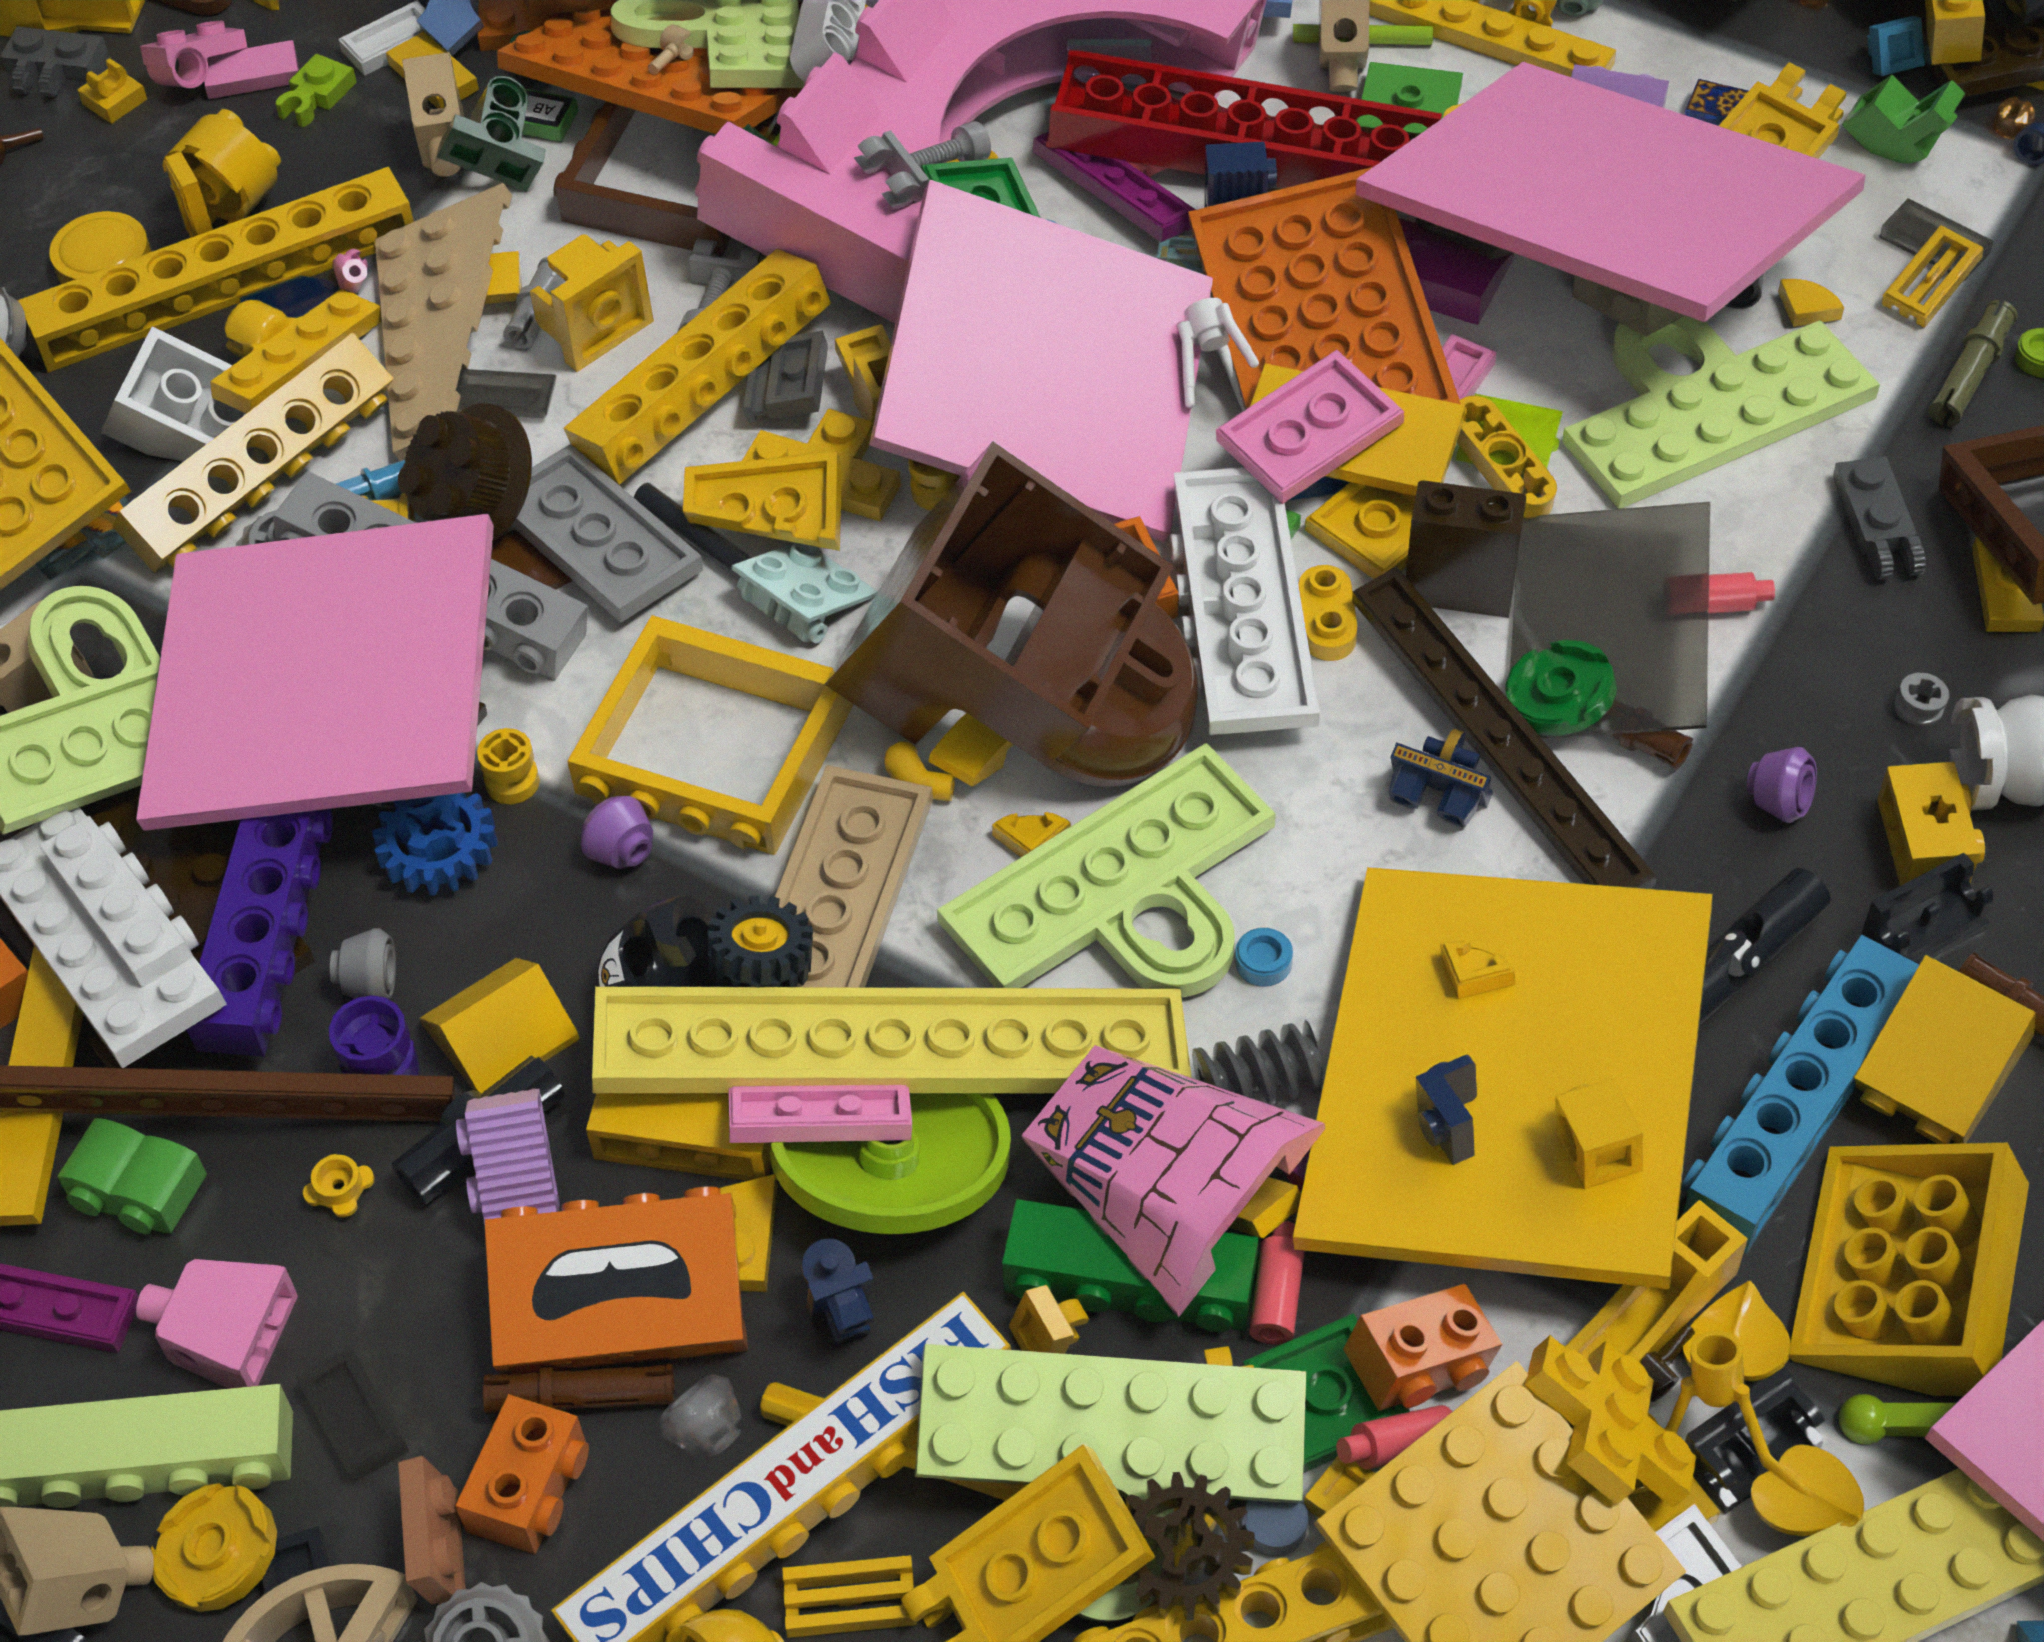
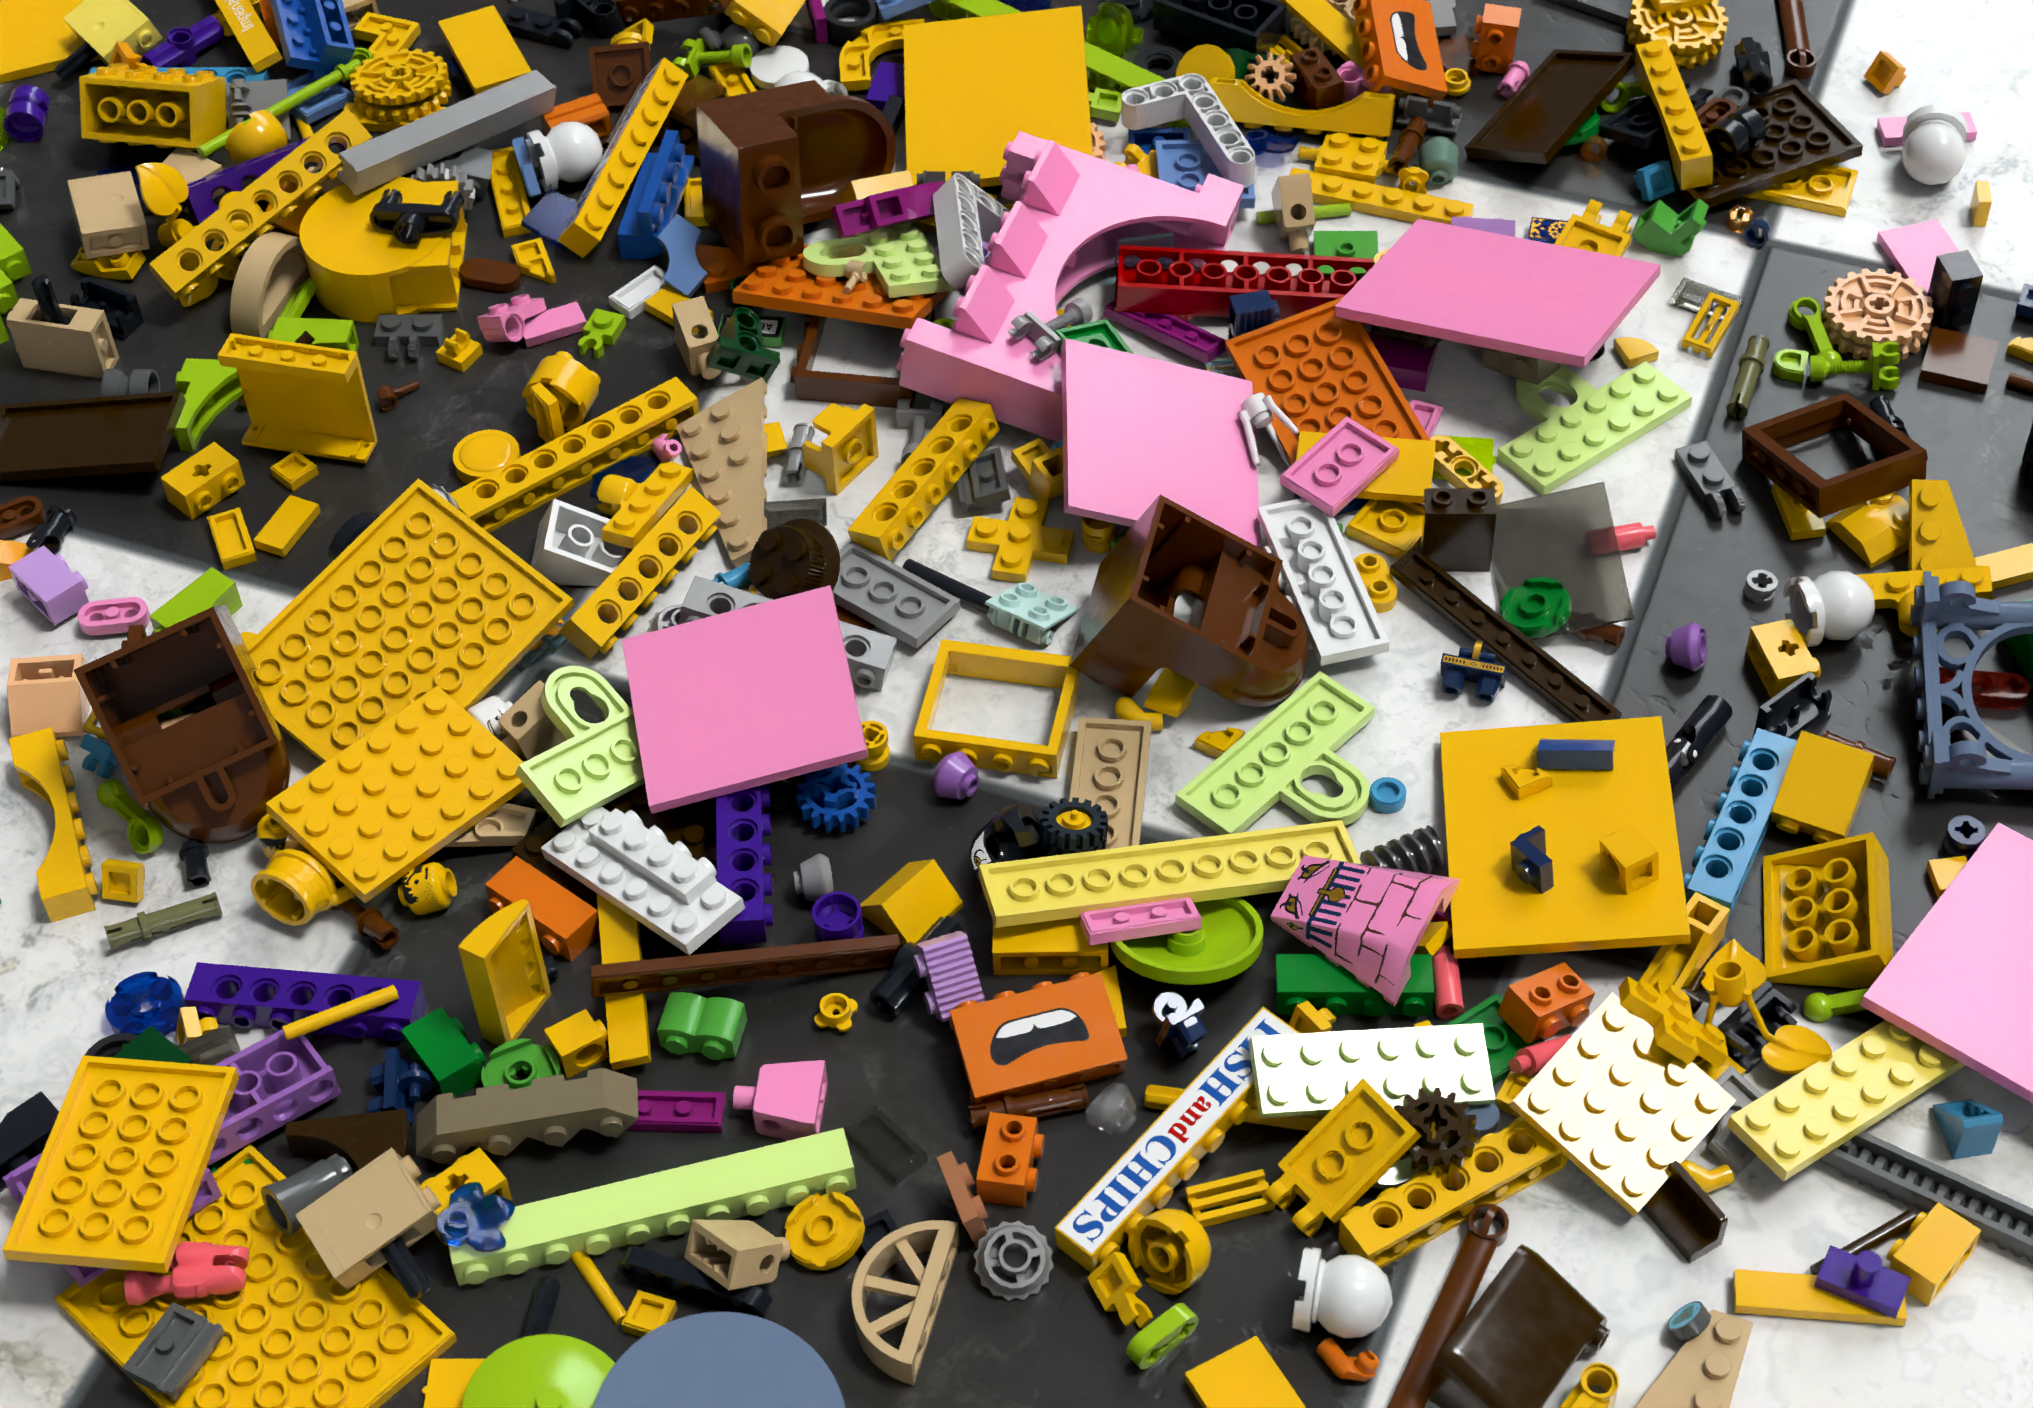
camera: 10 degrees left, 5 degrees down
yellow wing [683,451,842,551] -> none
none -> slope [1537,739,1615,770]

